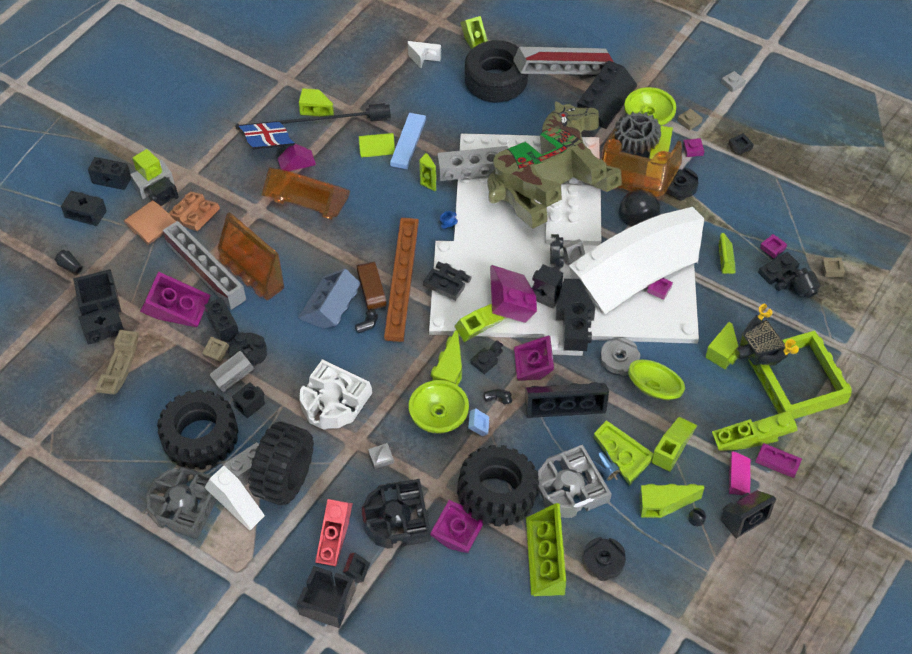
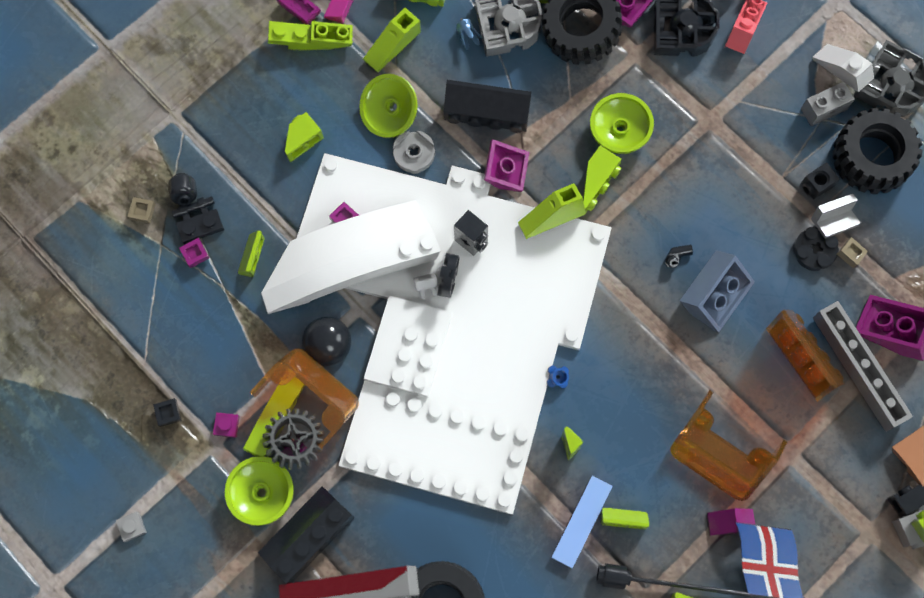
camera: 165 degrees left, 20 degrees up
nougat slope [168,191,220,231] -> none
black brick [204,297,239,343] -> none
black tyre [248,421,314,506] -> none
white connector [300,360,372,430] -> none
reddish brown beam [357,261,387,310] -> none
light grey tile [368,443,394,469] -> none
dark orange plate [384,218,419,342] -> none
black plate [423,261,472,301] -> none
light grey brick [437,146,508,181] -> none
light blue plate [468,408,489,436] -> none
black plate [470,340,503,375] -> none
black arm [483,389,513,404] -> none
olive animal [487,101,622,229] -> none
magenta slope [490,265,537,323] -> none
black brick [556,278,595,351] -> none
lime wing [594,420,654,486] -> none
black plate [662,167,699,201] -> none
dark tan plate [678,109,703,131] -> none
black torso [735,304,799,366] -> none
lime window [749,330,852,419] -> none

